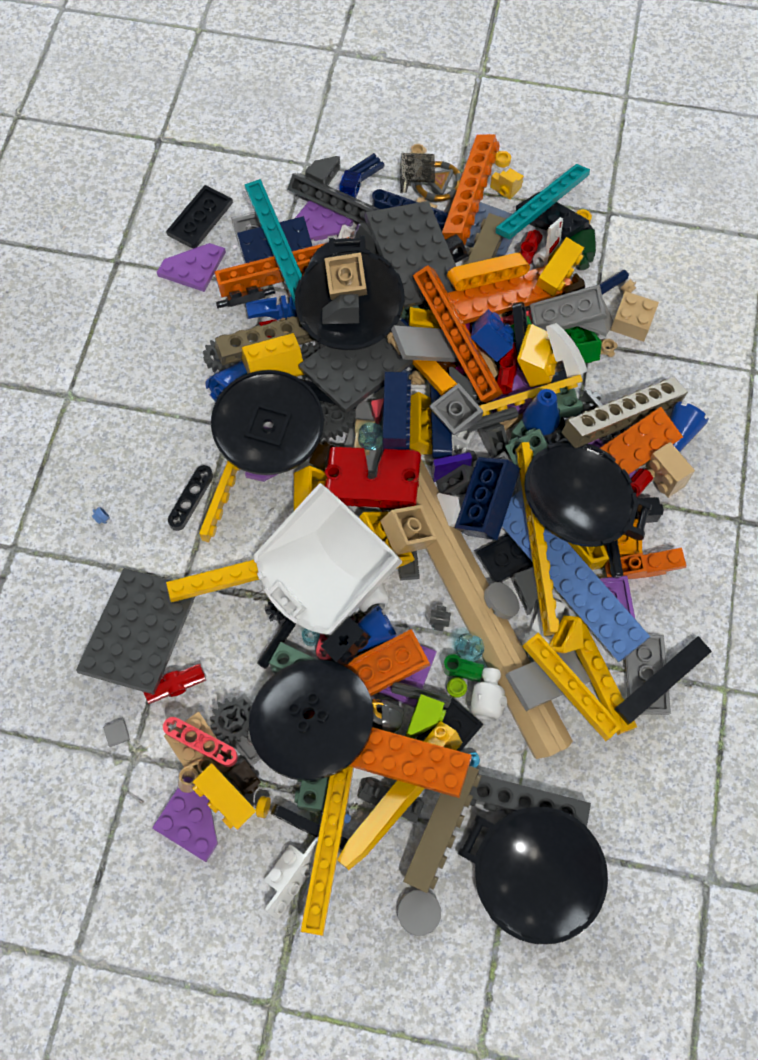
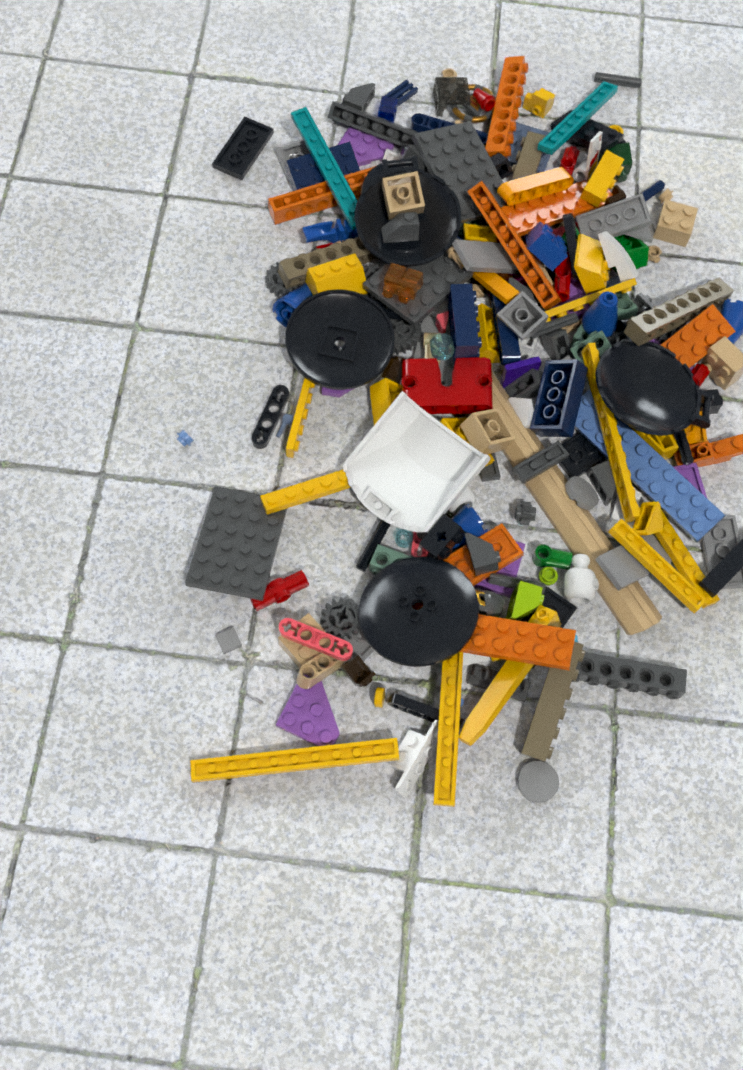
camera: 10 degrees left, 0 degrees up
medium lavender plate [157,243,226,292] -> none
yellow wedge [192,763,256,830] -> none
black plate [216,285,275,309] -> none
black gear [265,602,287,624] -> none
sand green brick [294,776,330,813] -> none
clear light blue head [454,633,484,661] -> none
black dish [457,807,608,944] -> none
yellow tile [495,151,511,168] -> none
none -> yellow plate [190,738,399,783]
none -> sand blue hand [276,414,294,438]
none -> clear orange hips [383,263,423,304]
none -> dark grey slope [464,533,501,576]
none -> red cone [473,88,495,111]
none -> dark grey tile [512,440,570,484]
none -> dark grey axle [594,72,642,88]

